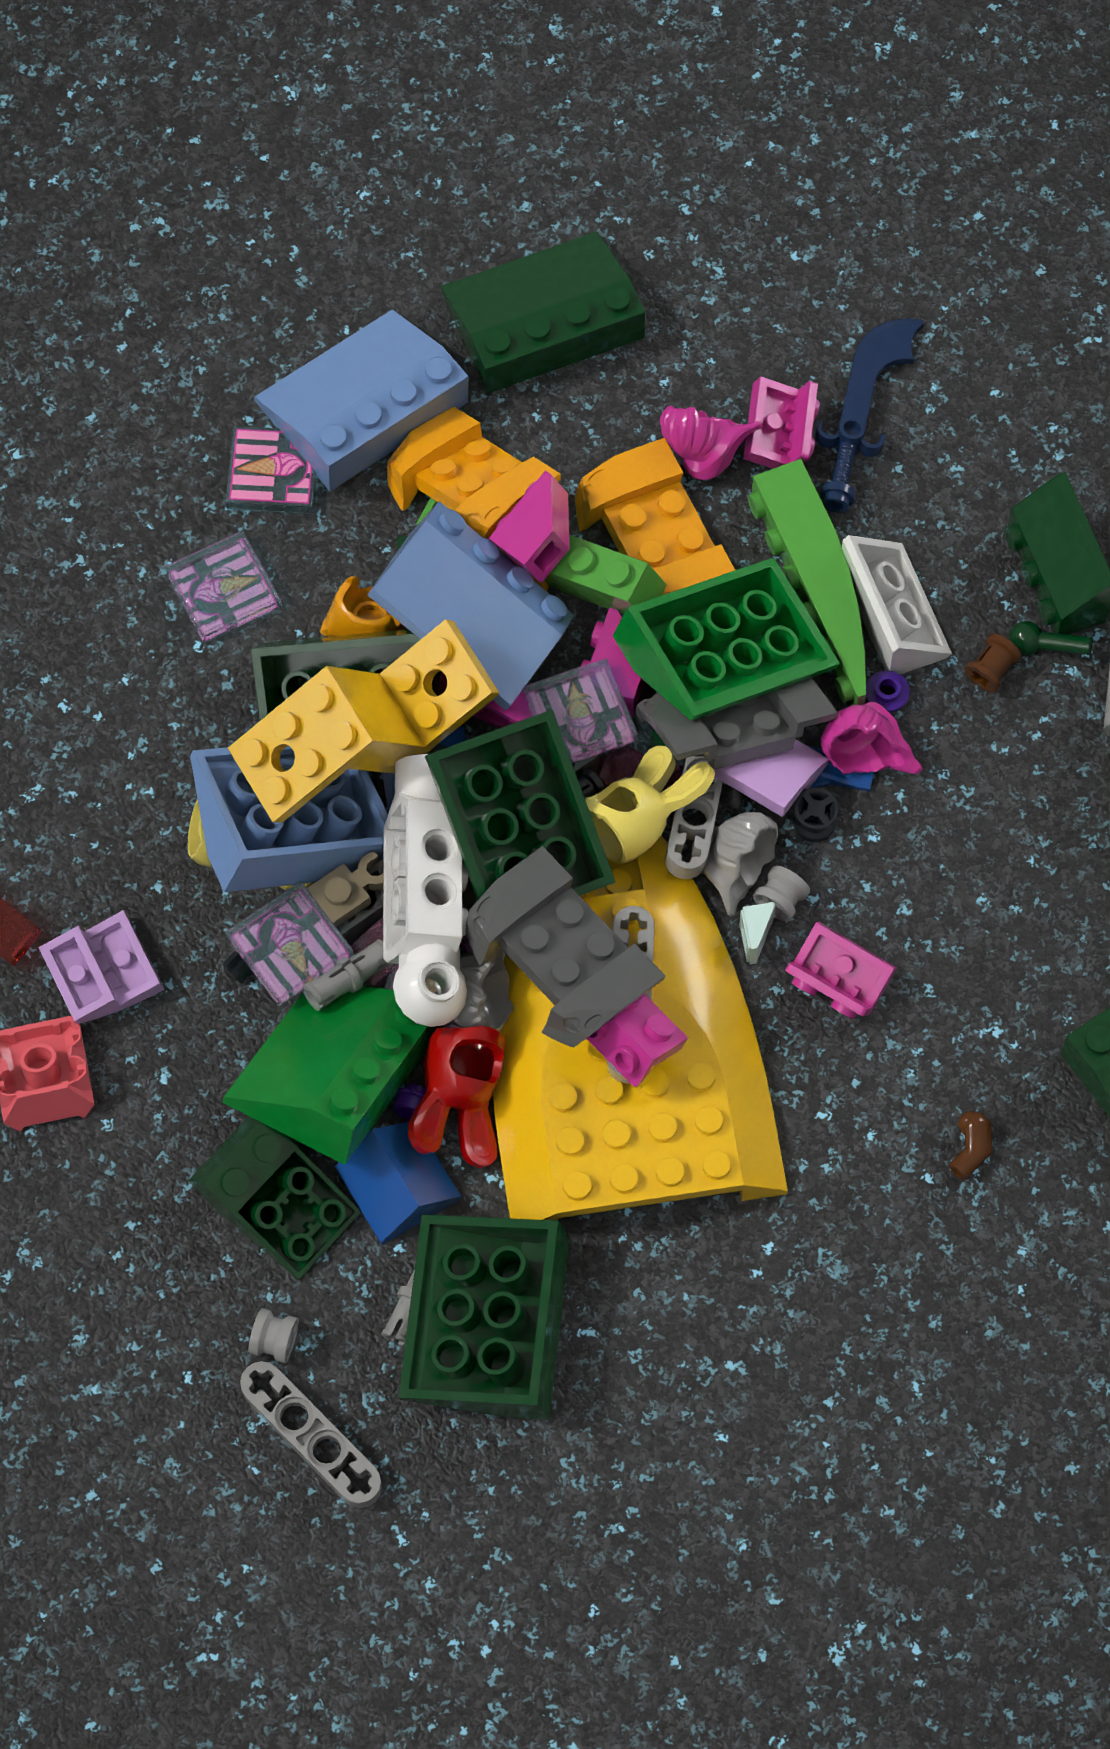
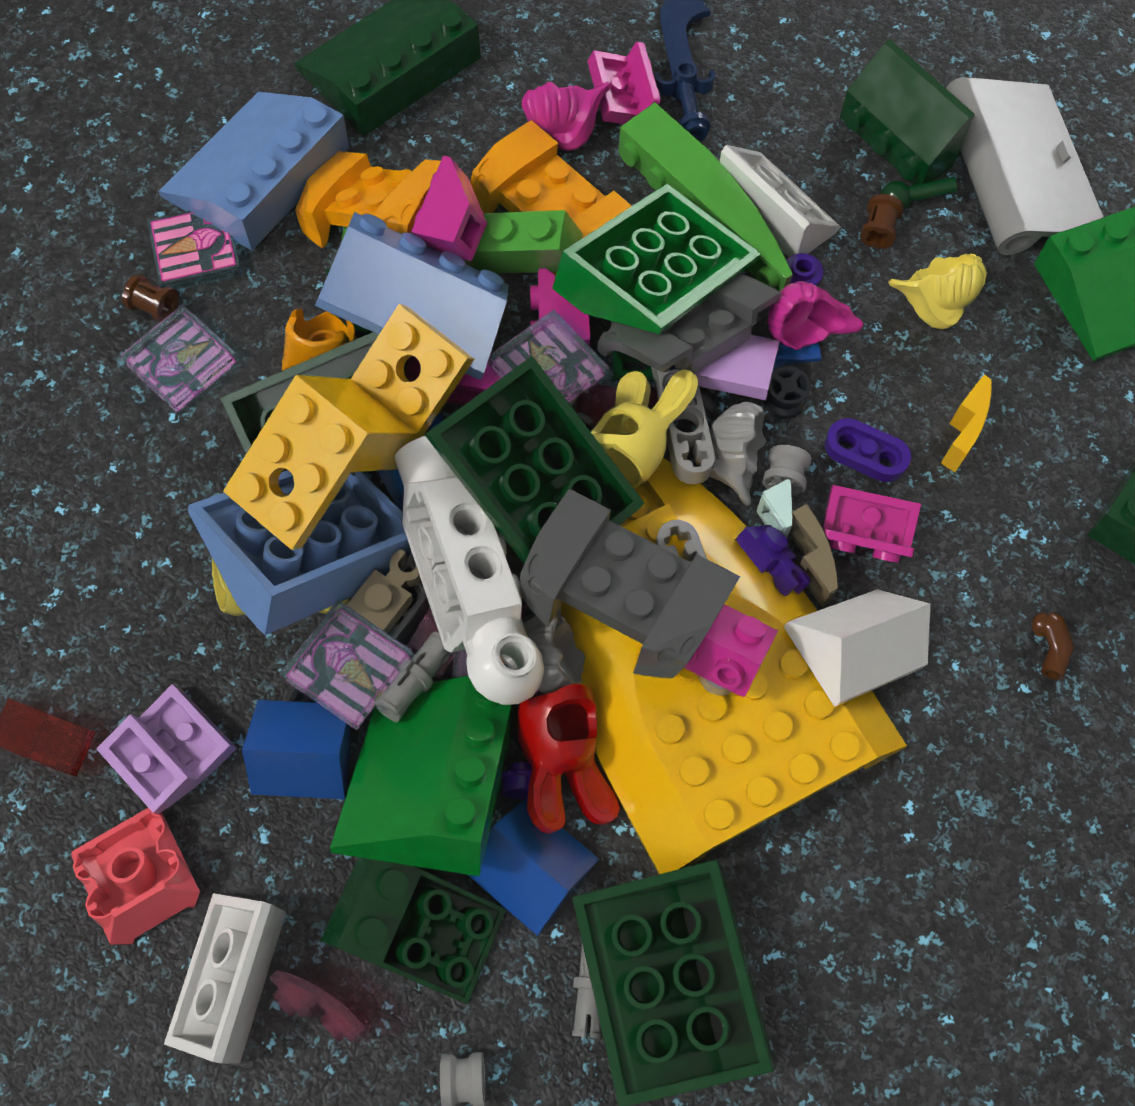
camera: 20 degrees left, 0 degrees up
none -> reddish brown bush [122,275,179,324]
none -> white slope [164,893,286,1064]
none -> blue slope [242,700,353,799]
none -> clear pink slope [269,970,373,1043]
none -> dark purple plate [735,525,811,596]
none -> white slope [783,589,930,707]
none -> dark tan slope [789,504,838,607]
none -> dark purple plate [824,418,911,482]
none -> light yellow hair [888,254,987,330]
none -> yellow slope [941,375,991,472]

